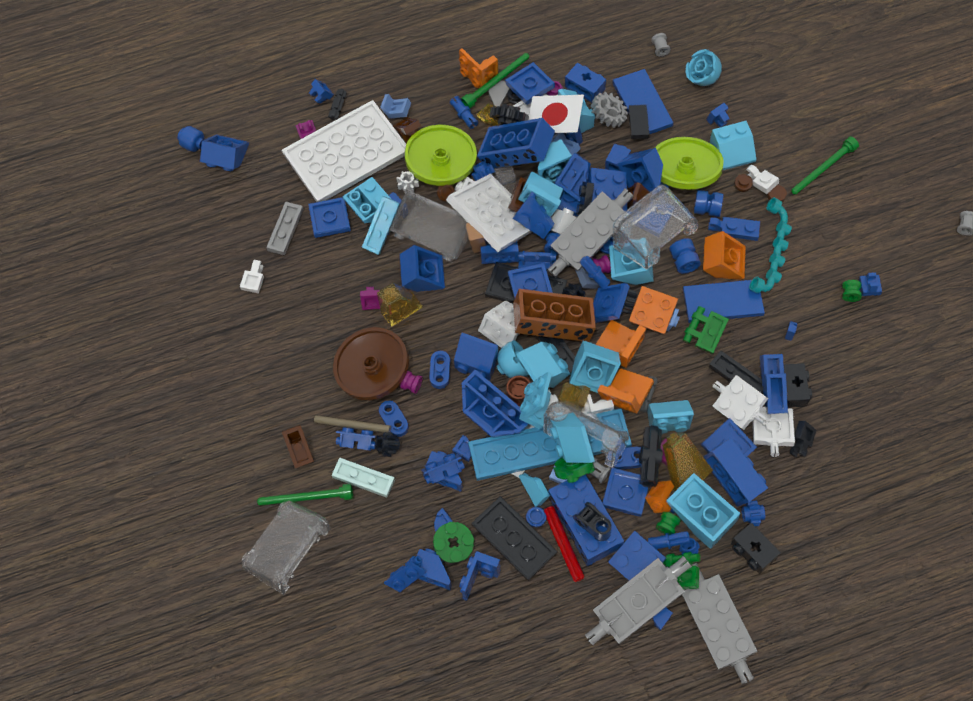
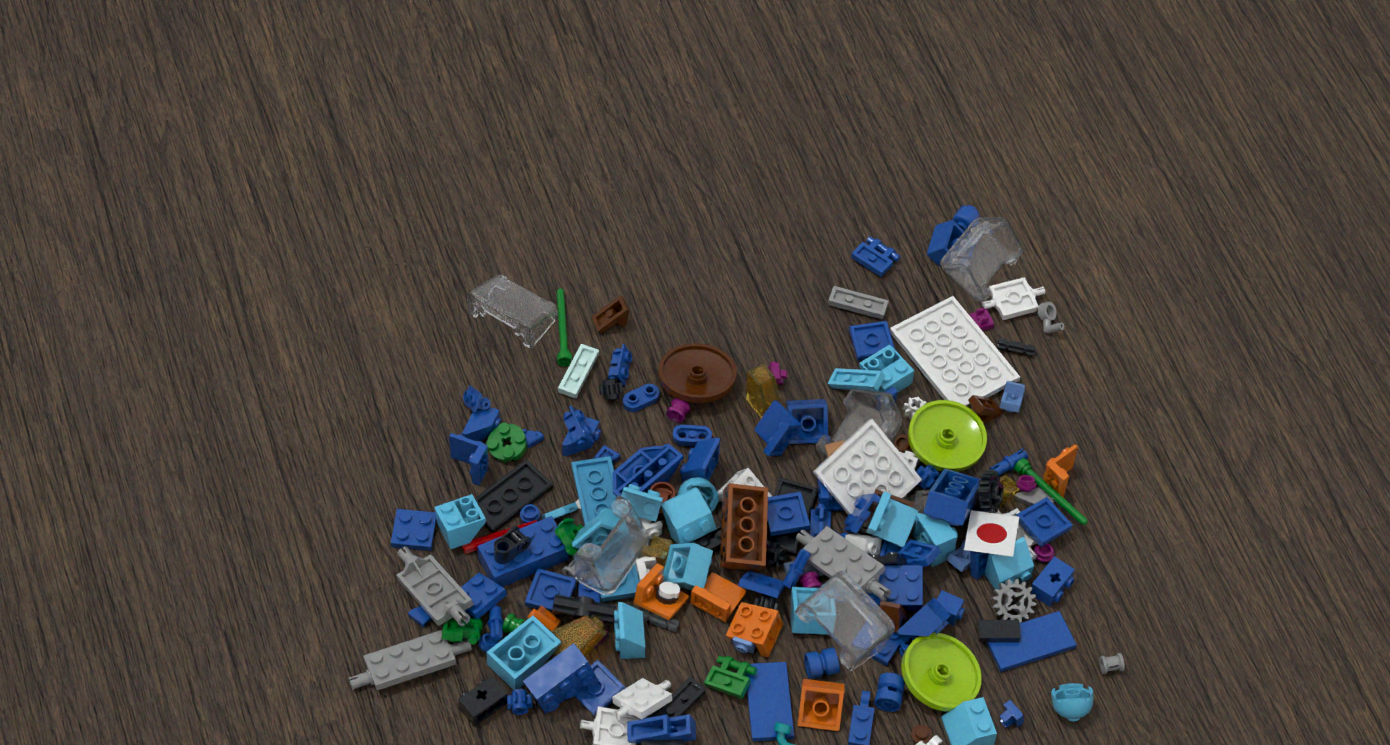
camera: 85 degrees right, 10 degrees down
white plate [240,260,264,293] -> none
blue tile [309,79,334,104] -> none
dark tan bar [314,415,391,433] -> none
none -> blue plate [391,509,437,551]
none -> medium azure slope [434,494,486,549]
none -> white piece [656,582,680,605]
none -> blue bracket [754,400,802,456]
none -> blue plate [851,236,901,277]
none -> clear windscreen [940,217,1023,302]
none -> white plate [982,277,1045,320]
none -> magenta plate [1016,475,1037,492]
none -> light grey plate [1038,301,1064,334]

